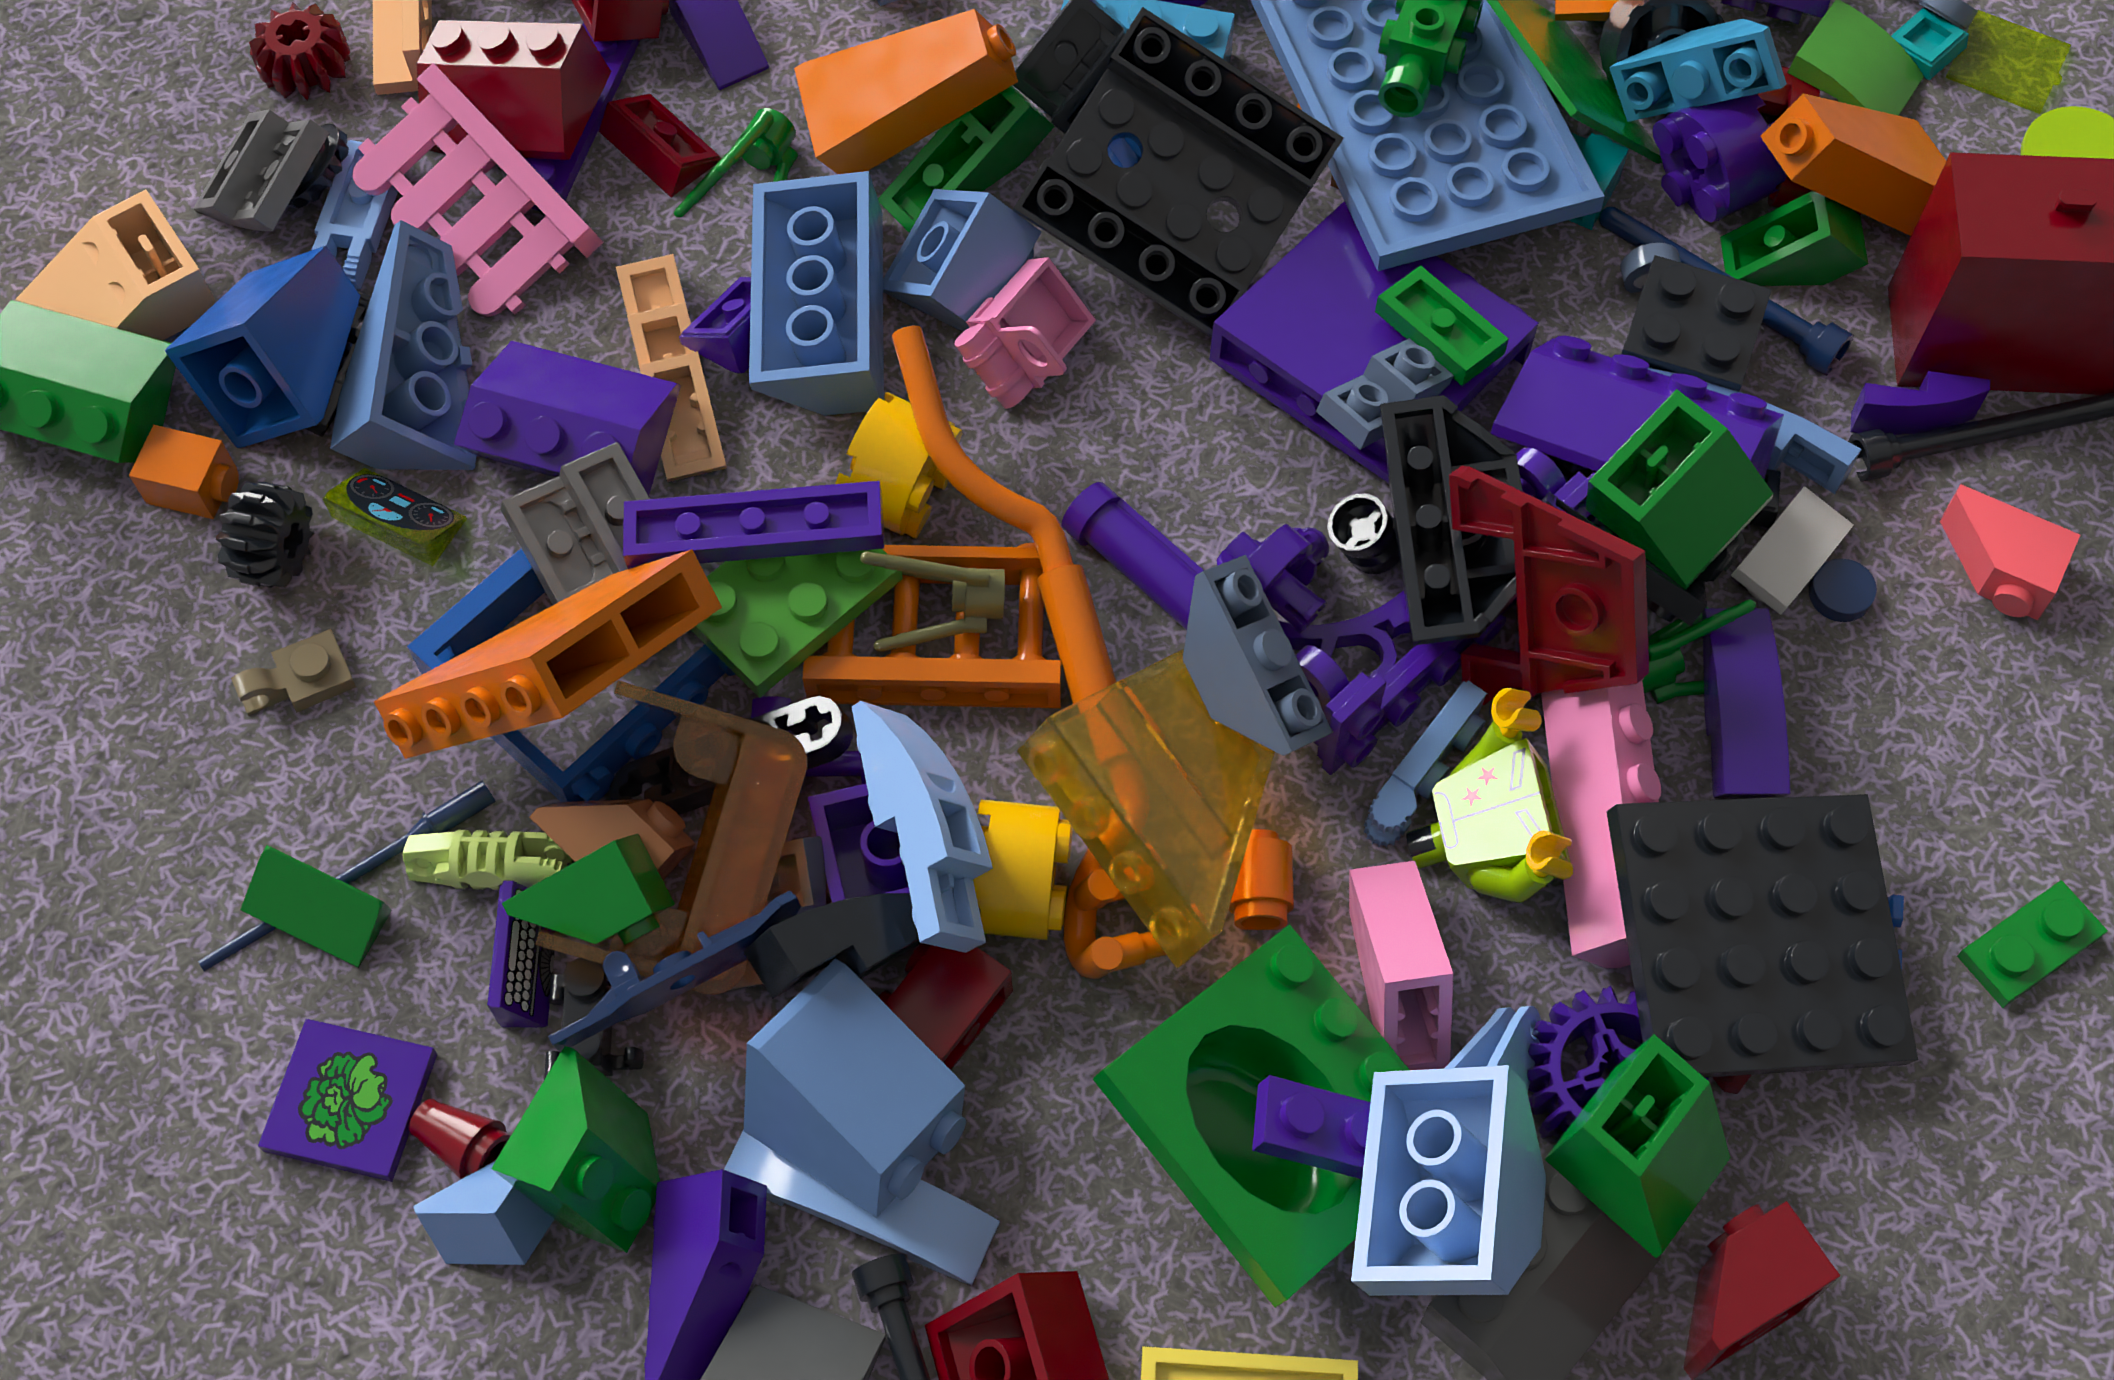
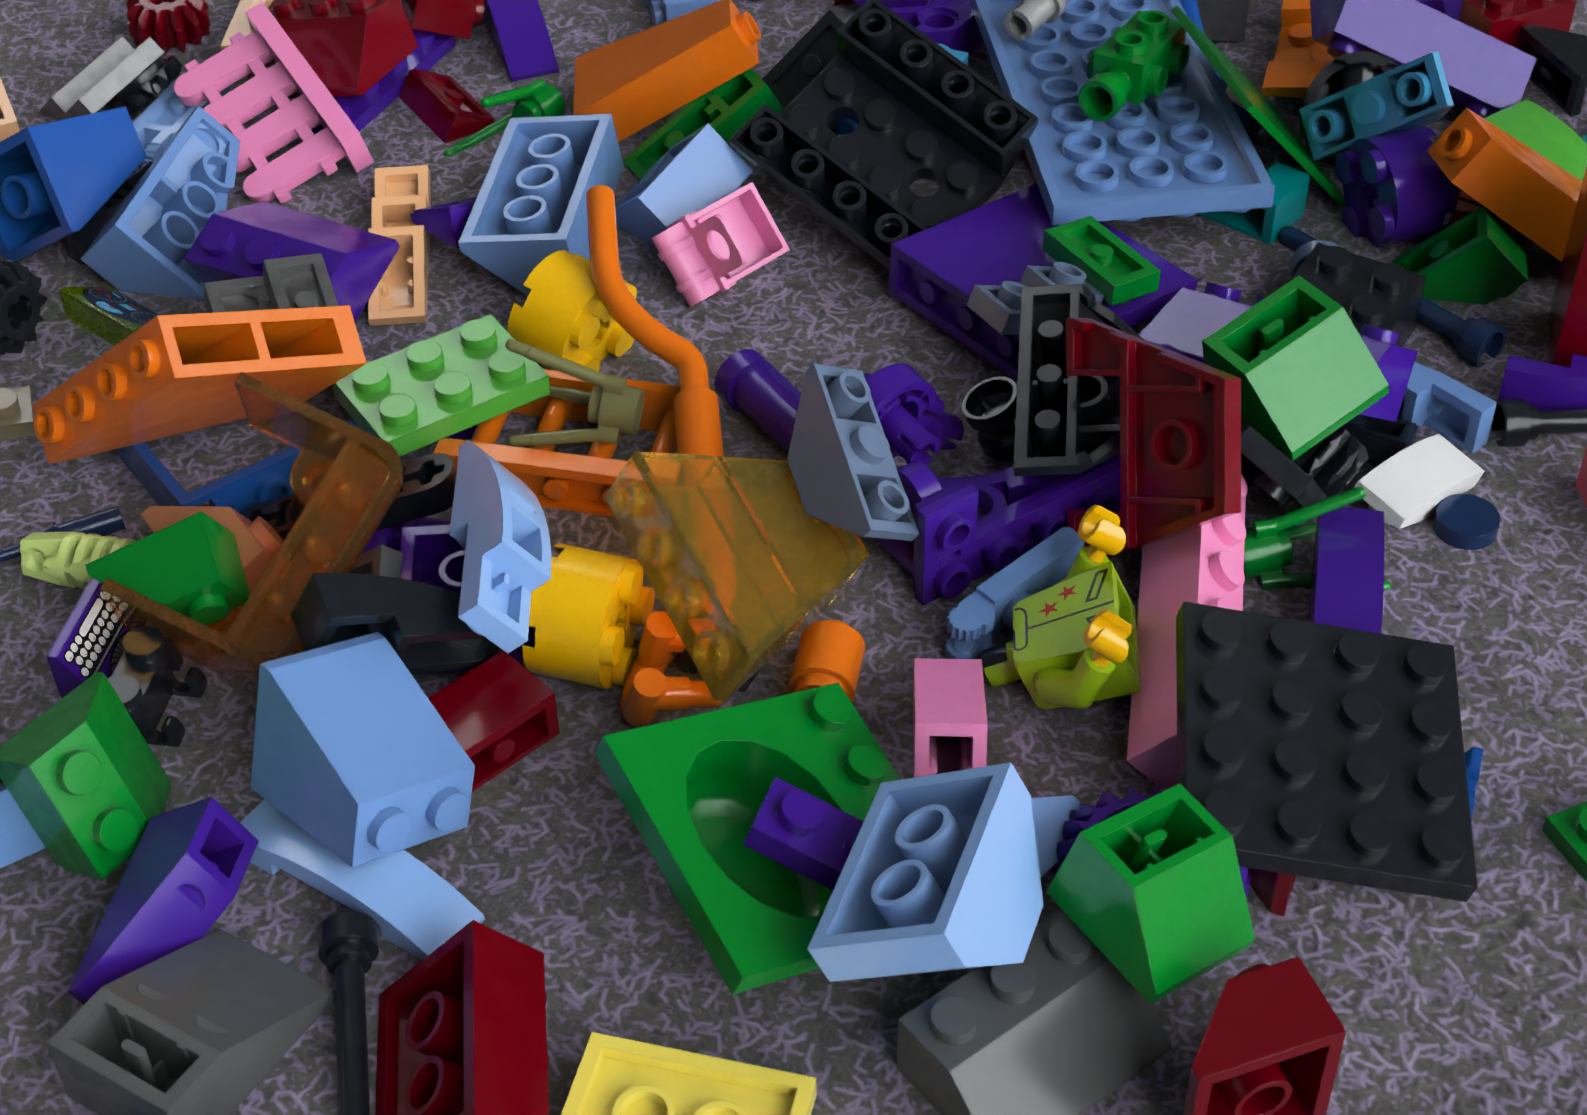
camera: 10 degrees right, 20 degrees down
dark blue piece [548,891,801,1053] -> none
dark purple plate [623,481,884,569] -> none

